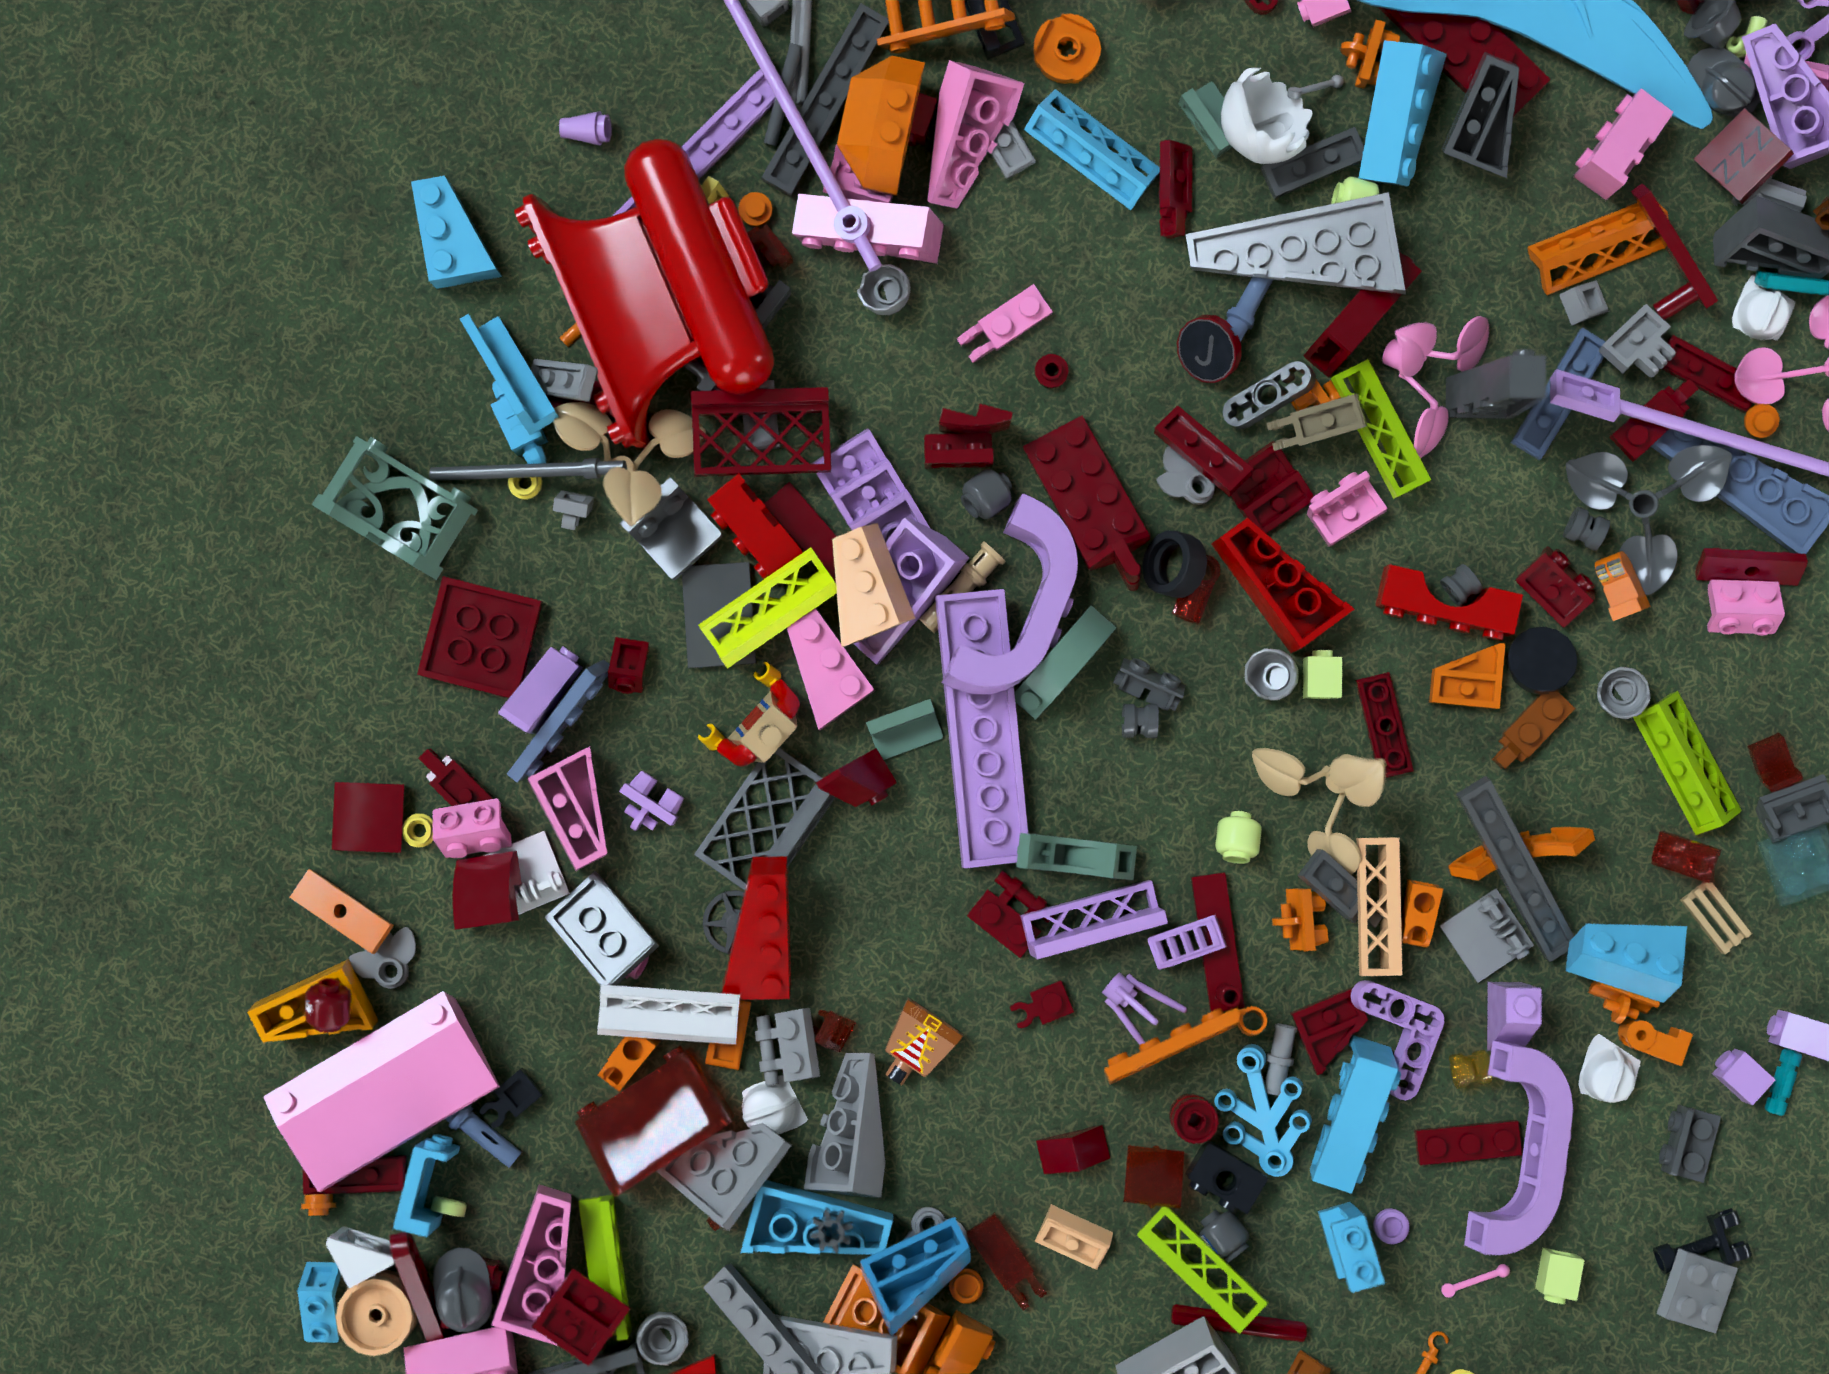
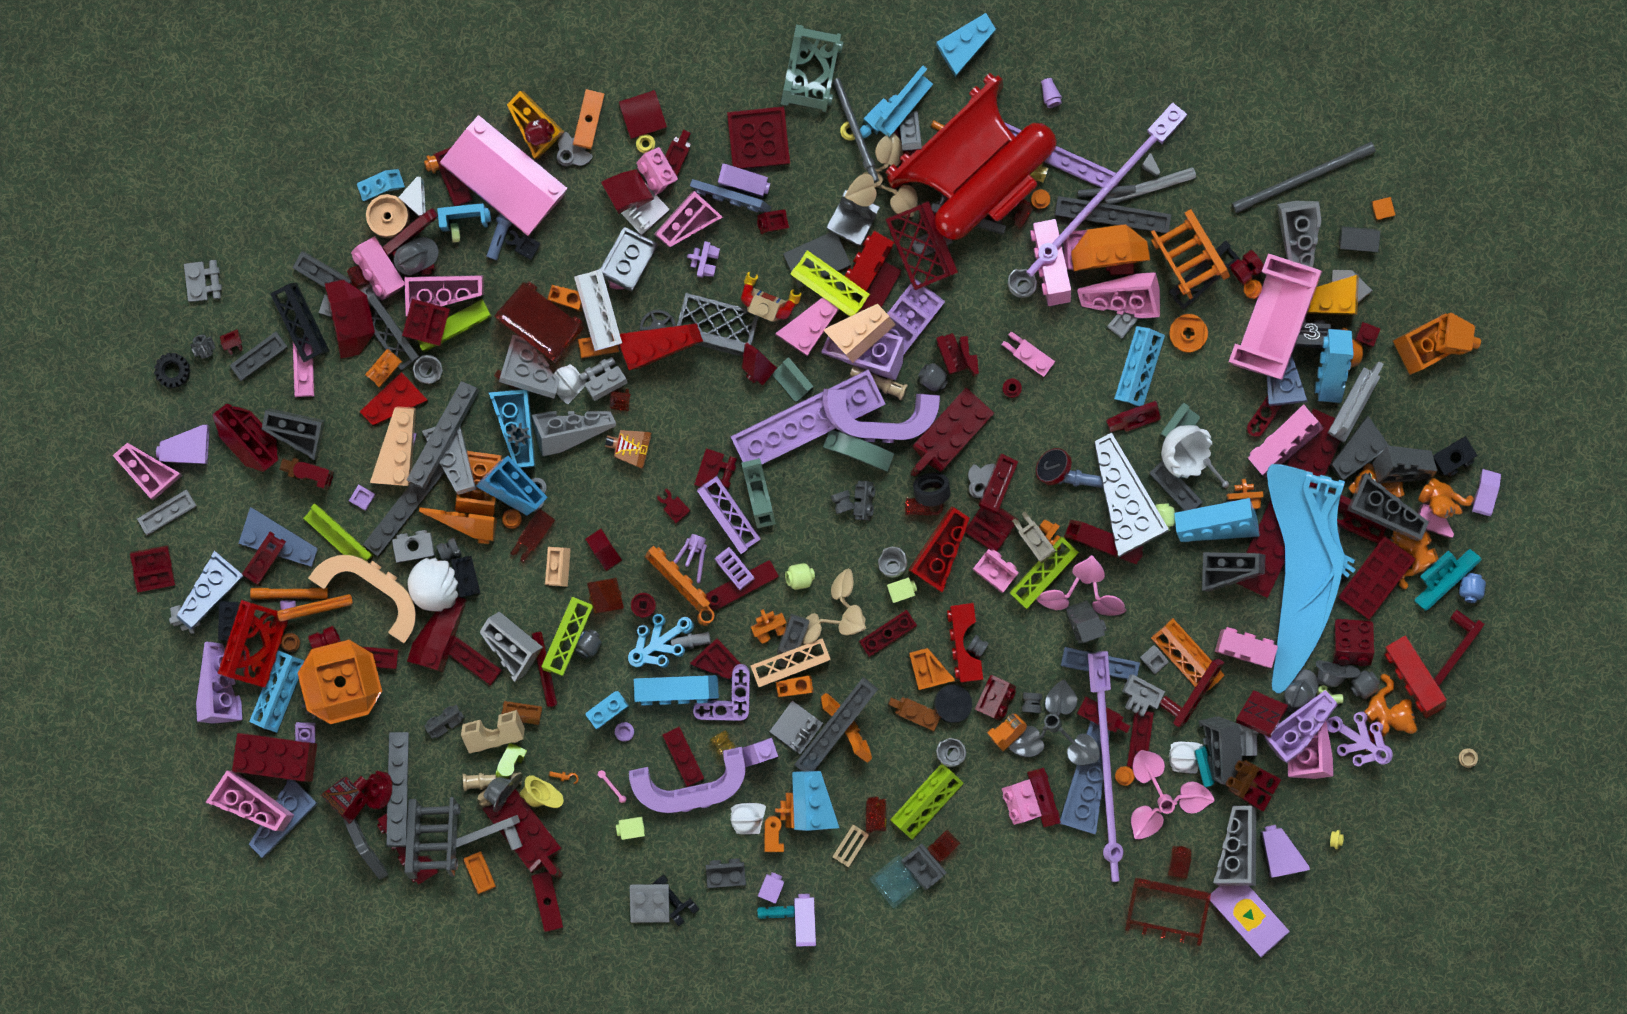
camera: 65 degrees right, 0 degrees up
light grey tile [553,490,594,530] -> none
black brick [1185,1140,1269,1214] -> none
beam [1223,361,1316,429] -> none

